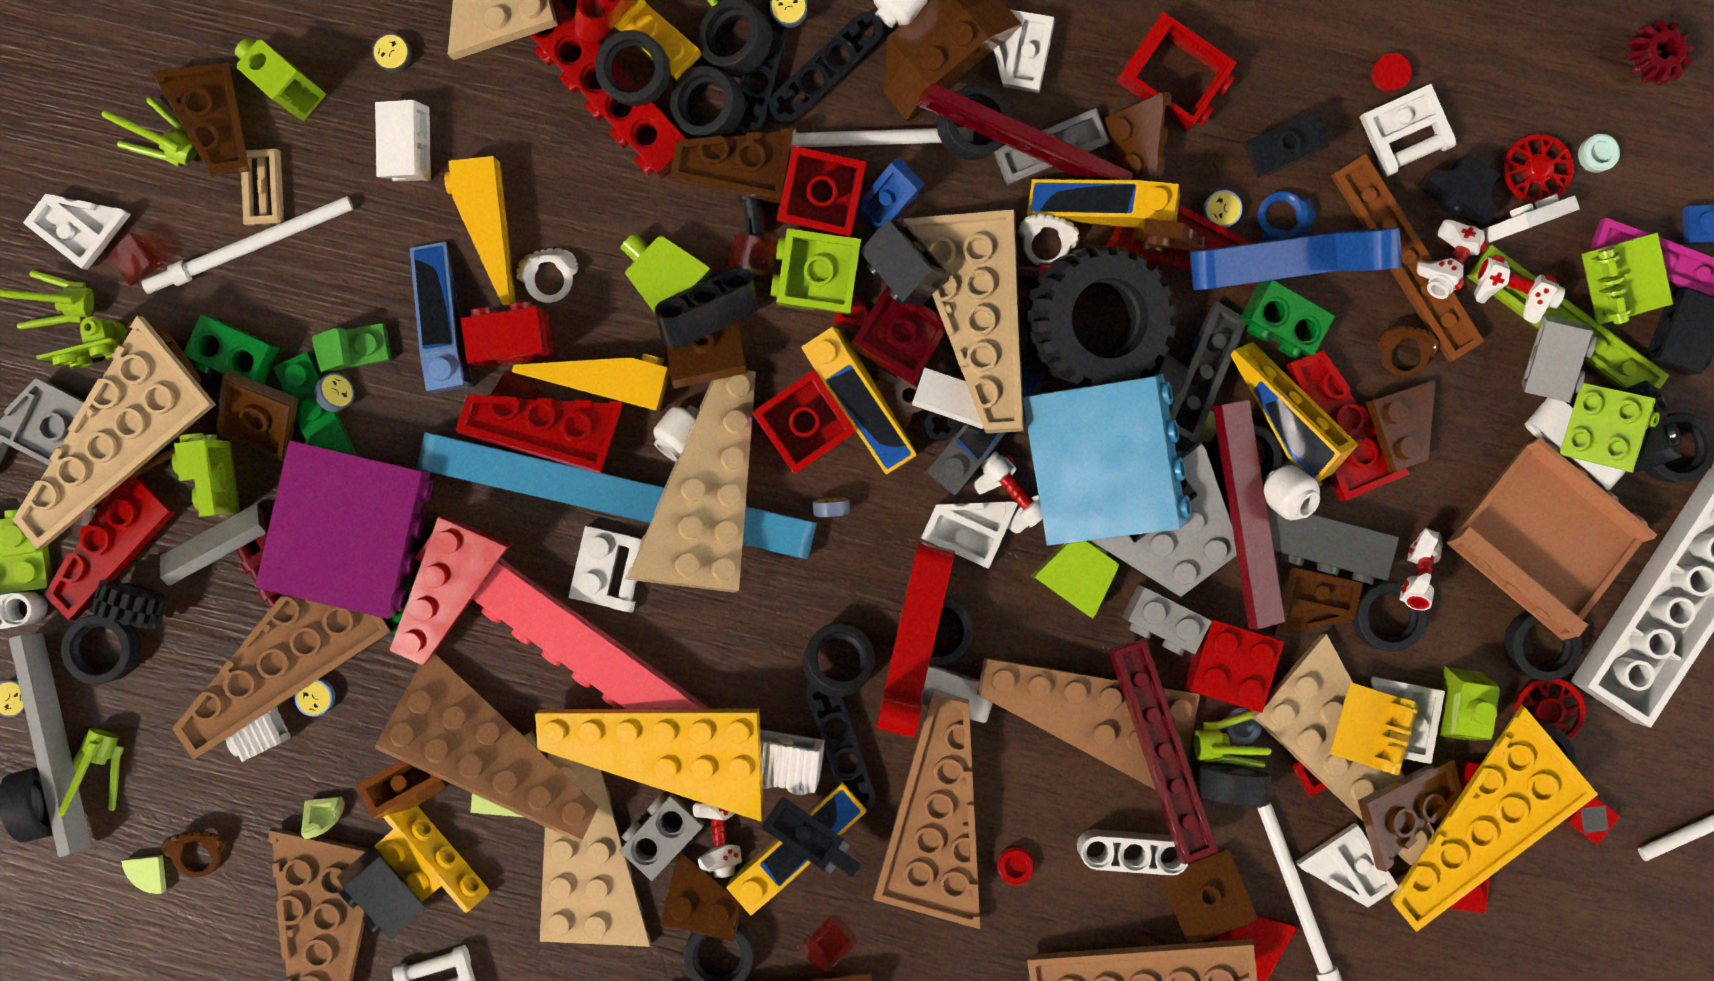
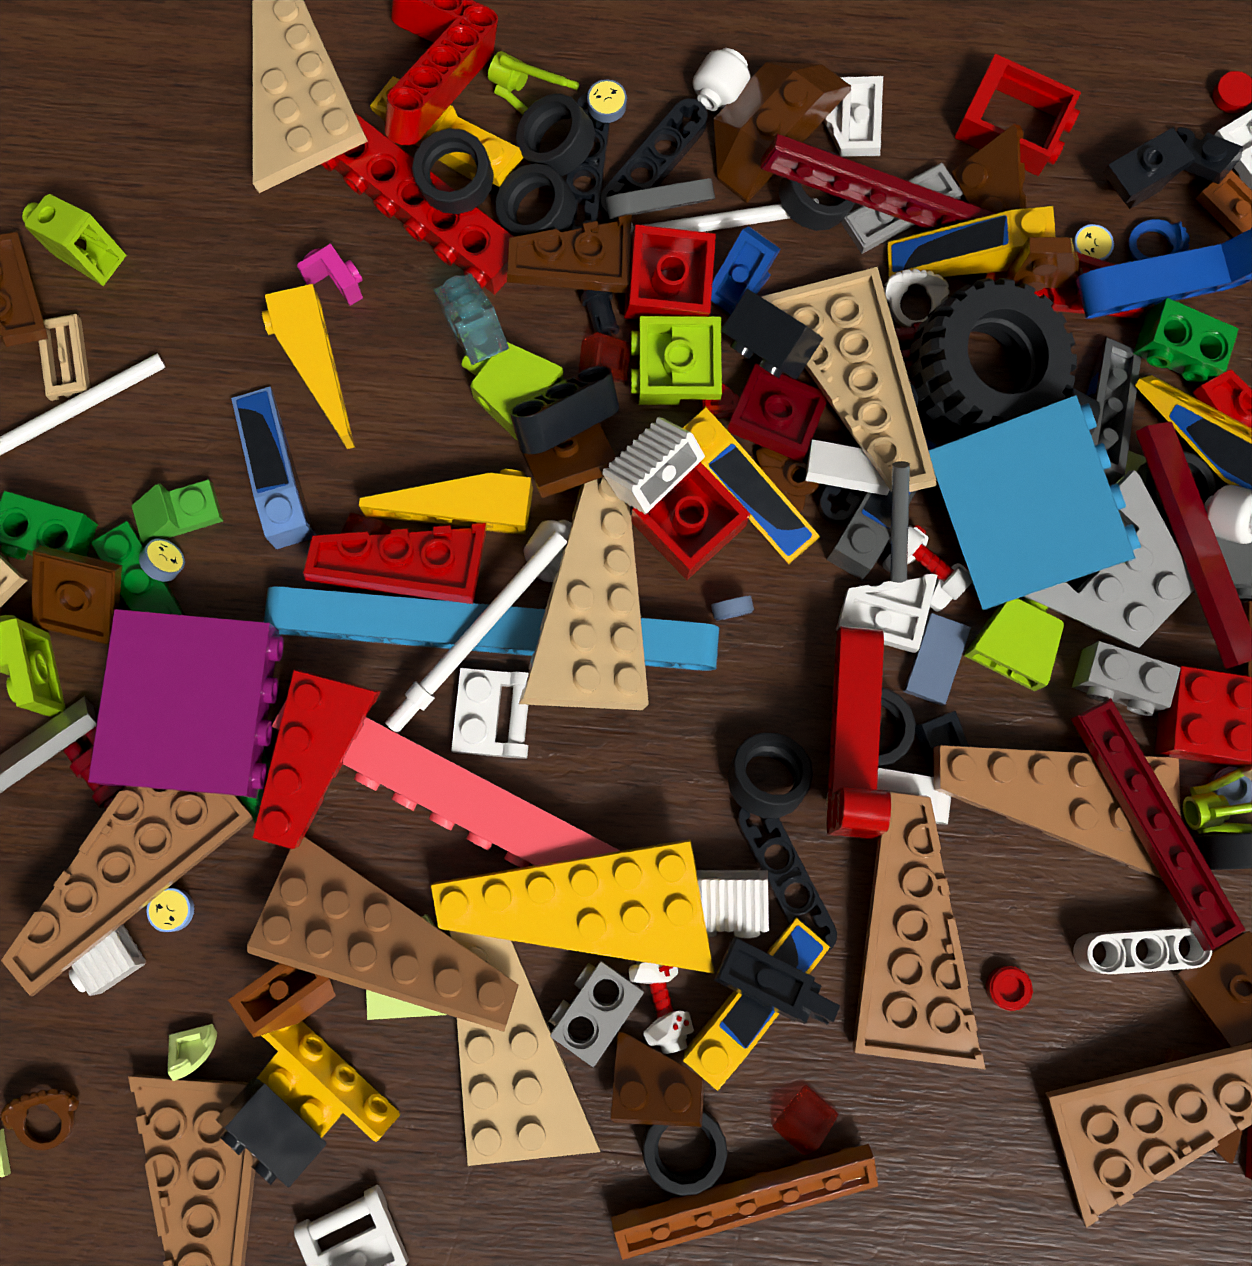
camera: 10 degrees left, 10 degrees down
light yellow tile [372,33,412,73] -> none
white hinge [375,100,431,181] -> none
red brick [460,302,555,368] -> none
white piece [516,248,578,303] -> none
none -> dark pink bracket [297,244,363,306]
none -> white bar [385,531,568,734]
none -> clear light blue brick [434,273,509,365]
none -> white brick [603,417,705,515]
none -> dark grey beam [605,178,715,219]
none -> dark grey bar [890,461,910,583]
none -> sand blue tile [903,613,971,706]
none -> black plate [915,711,969,766]
none -> black plate [1177,127,1243,184]

